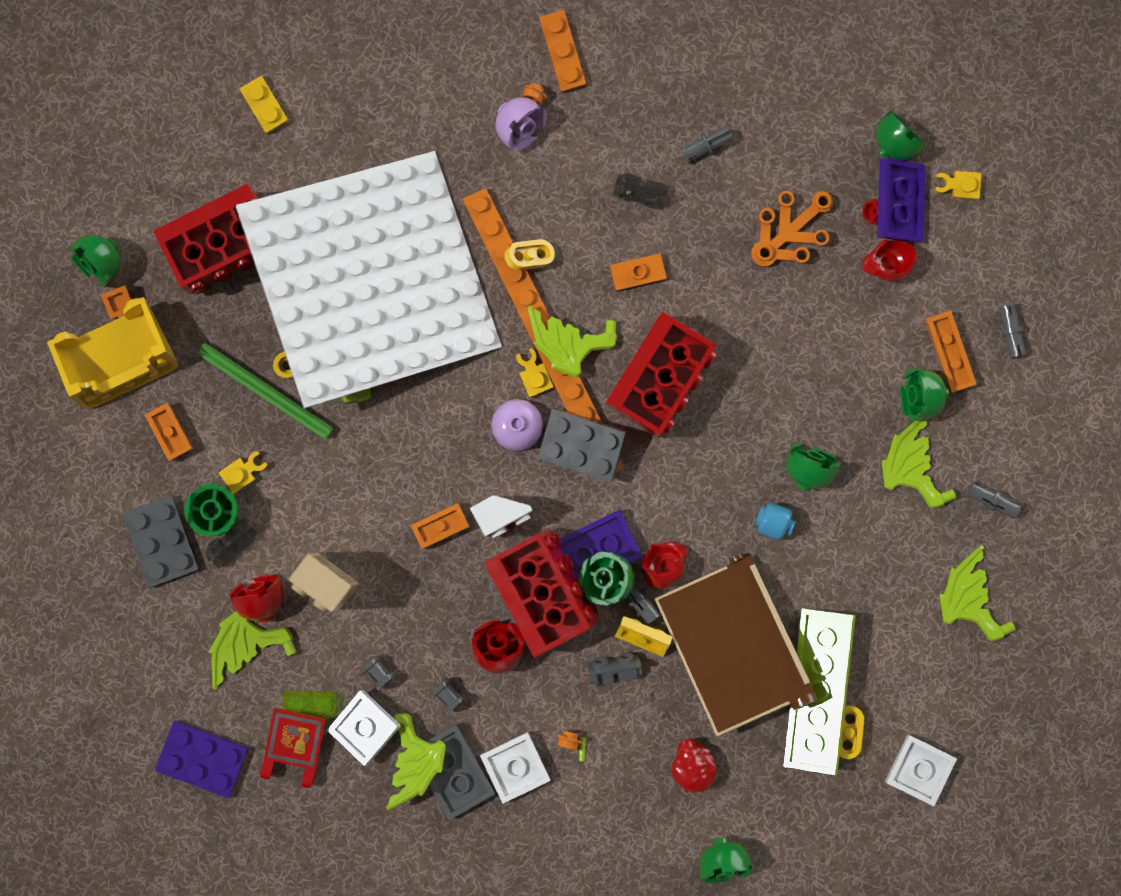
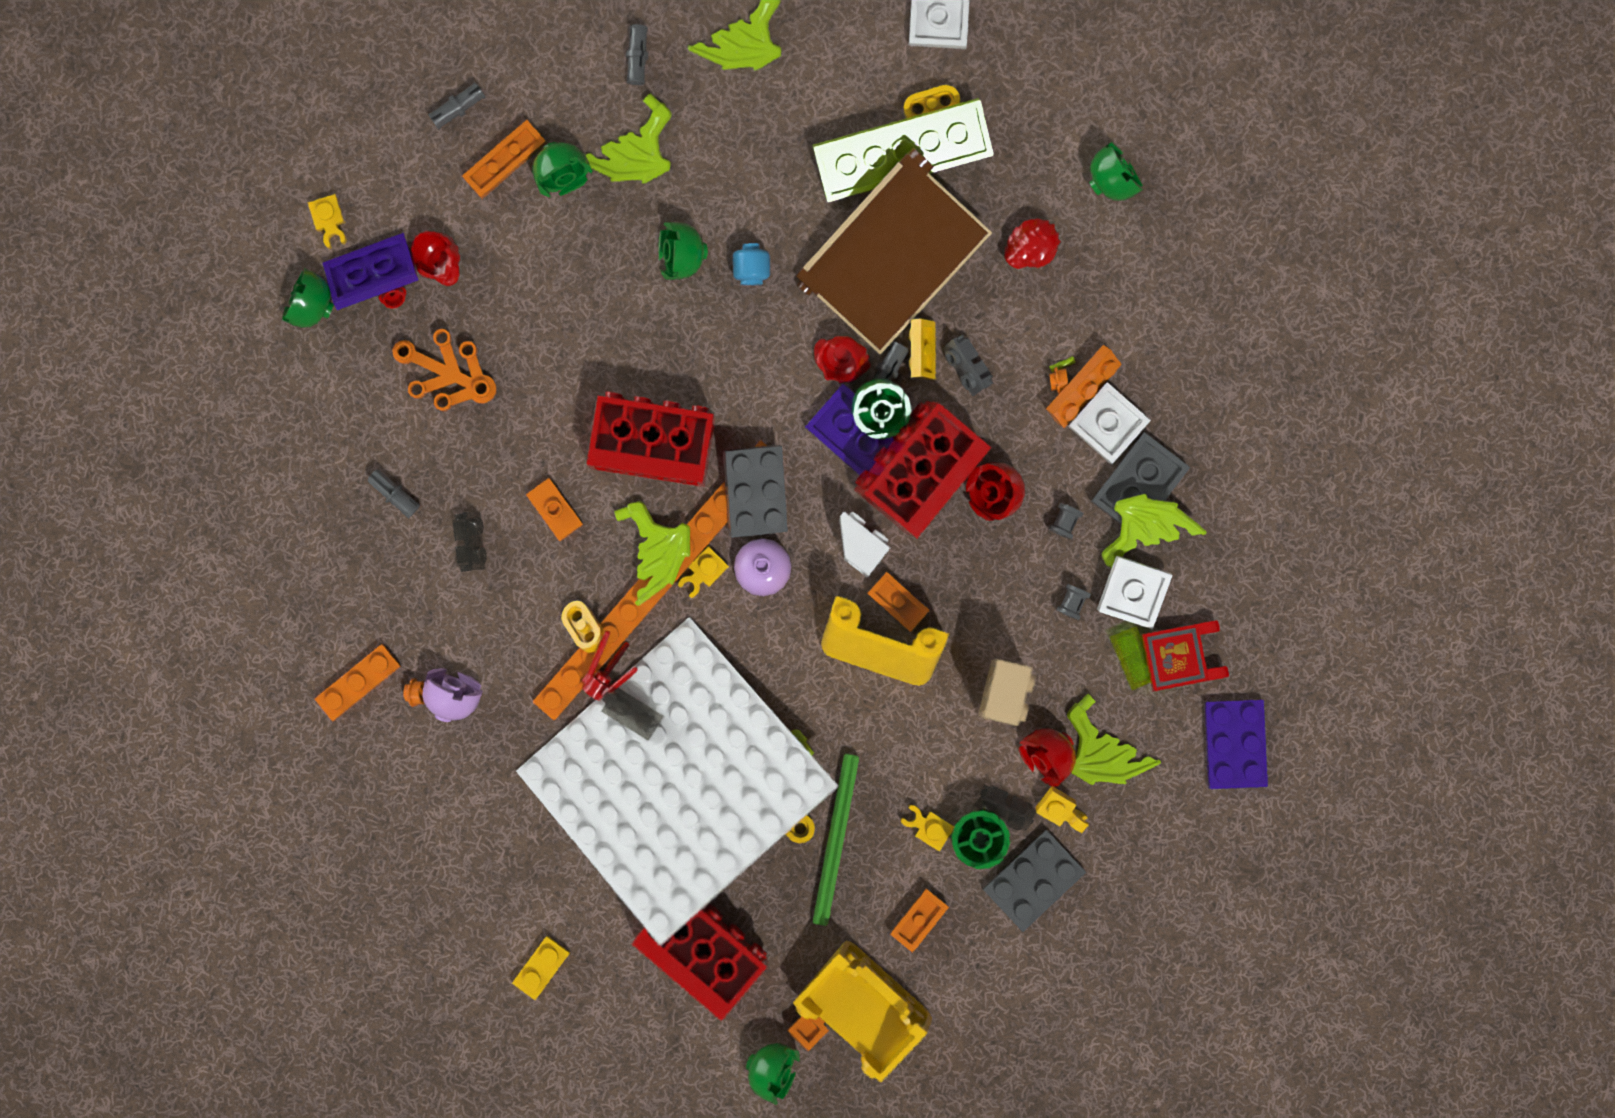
camera: 115 degrees left, 0 degrees up
none -> red plant [582,631,638,701]
none -> clear smoke hinge [601,688,664,741]
none -> yellow windscreen [821,596,949,686]
none -> yellow plate [1035,786,1089,833]
none -> orange plate [1046,345,1122,428]

